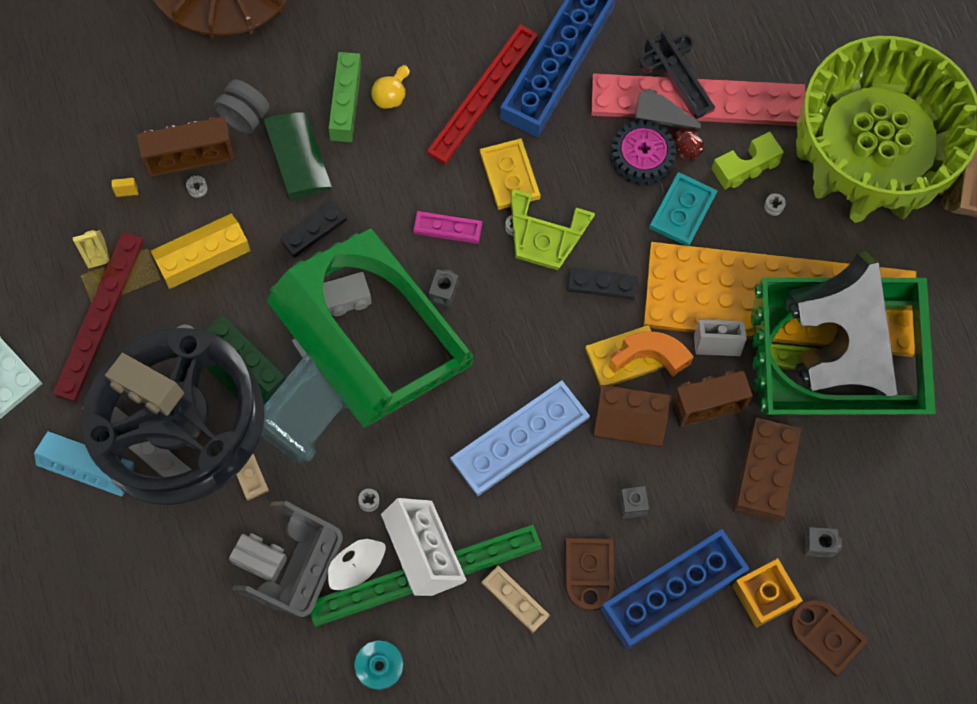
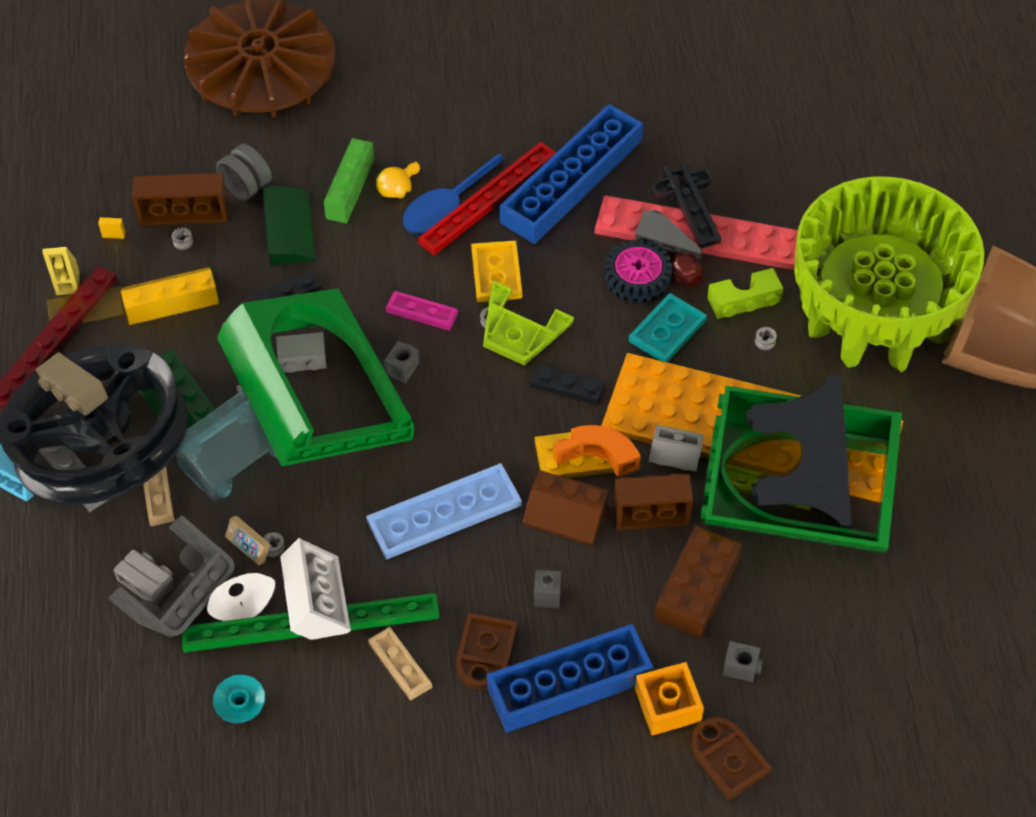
camera: 15 degrees right, 15 degrees down
none -> tan tile [225,515,270,566]
none -> blue piece [403,154,504,234]

